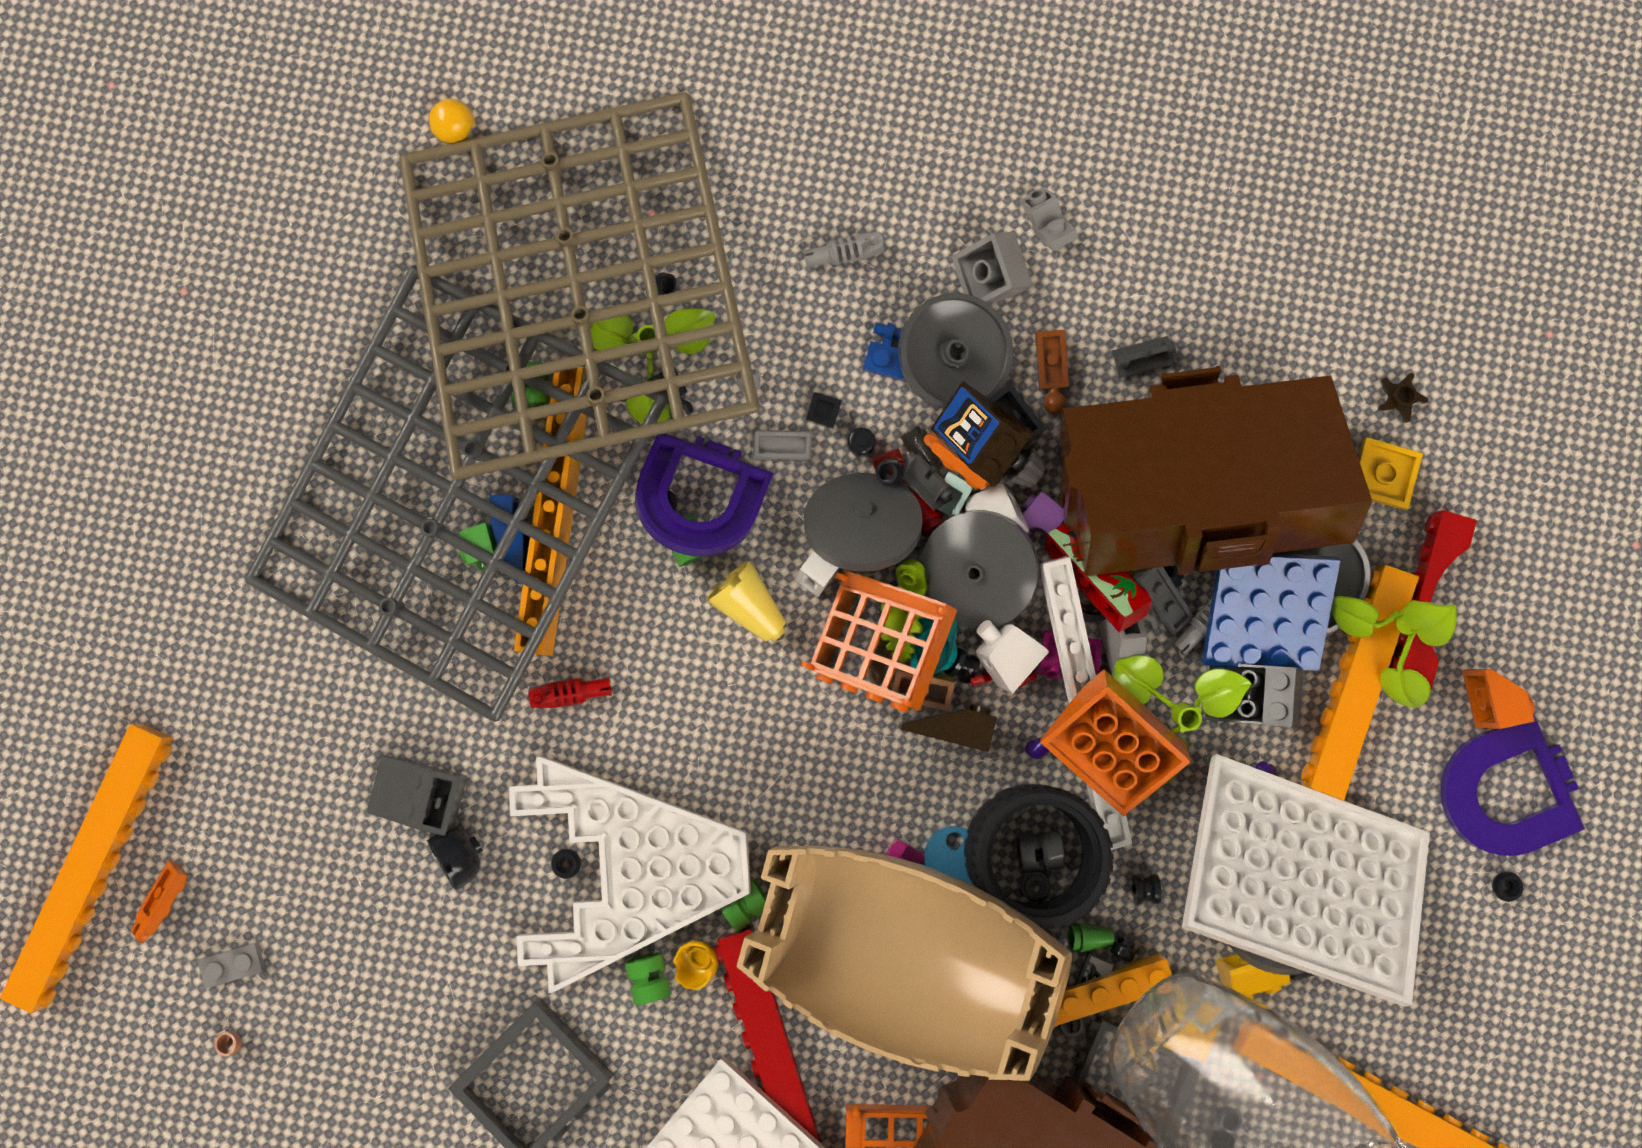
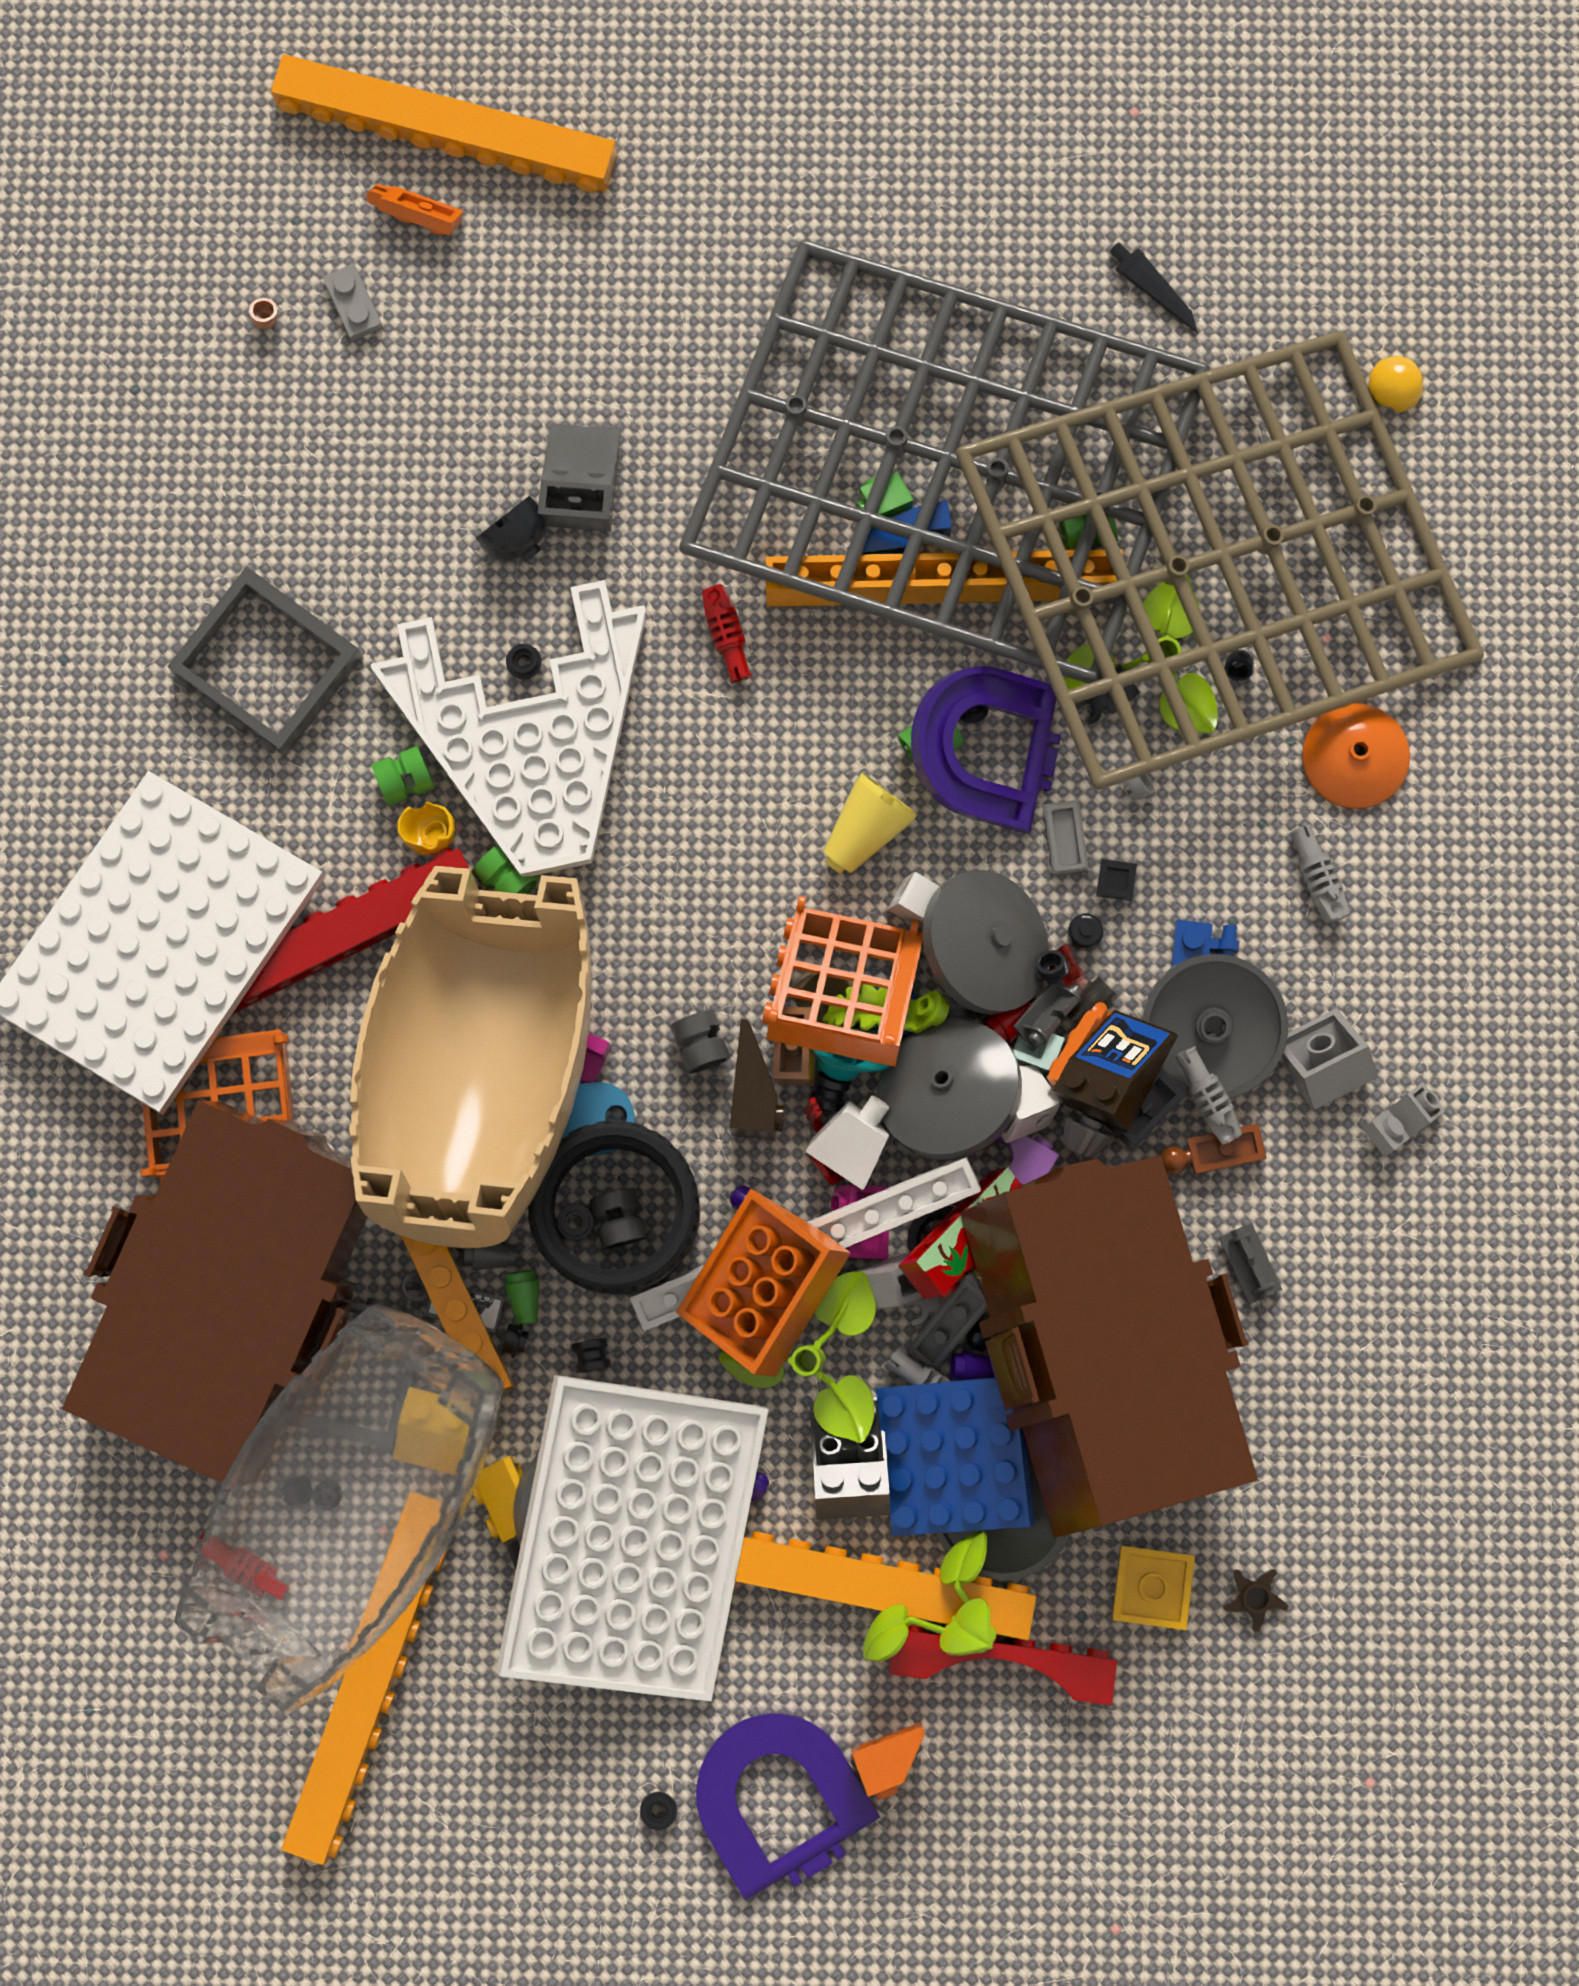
camera: 85 degrees right, 5 degrees down
none -> dark grey wheel [670,1010,731,1074]
none -> dark purple cone [950,1350,995,1381]
none -> black bar [1110,242,1198,334]
none -> light grey hinge [1174,1045,1243,1145]
none -> orange dish [1302,703,1410,809]

